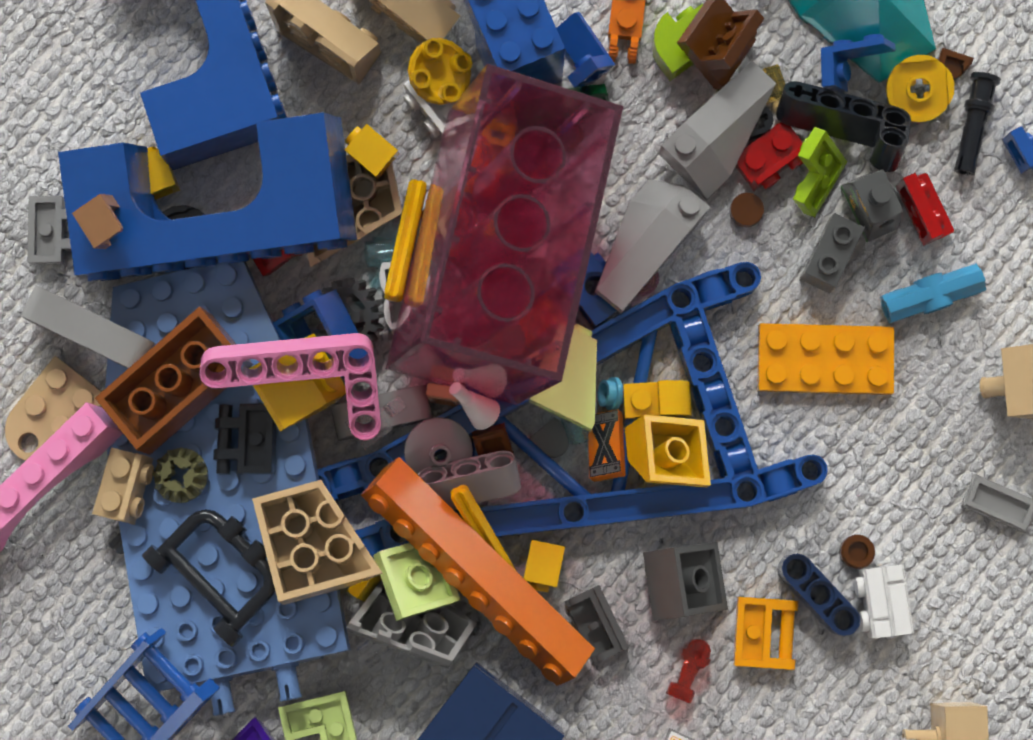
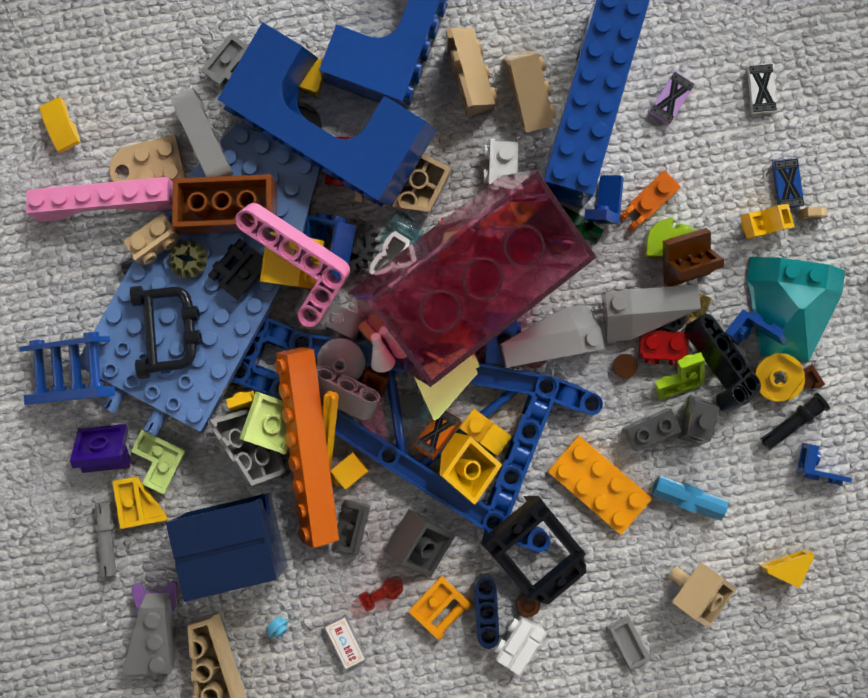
camera: 40 degrees right, 5 degrees up
medium nougat panel [72,194,123,249] -> none
tan wedge [252,480,383,605] -> none
yellow brick [344,124,400,179] -> none
yellow axle [384,179,427,302] -> none
yellow dish [408,38,473,105] -> none
medium azure plate [597,377,623,411] -> none
red bracket [895,173,954,246] -> none
none -> black wedge [481,496,586,604]

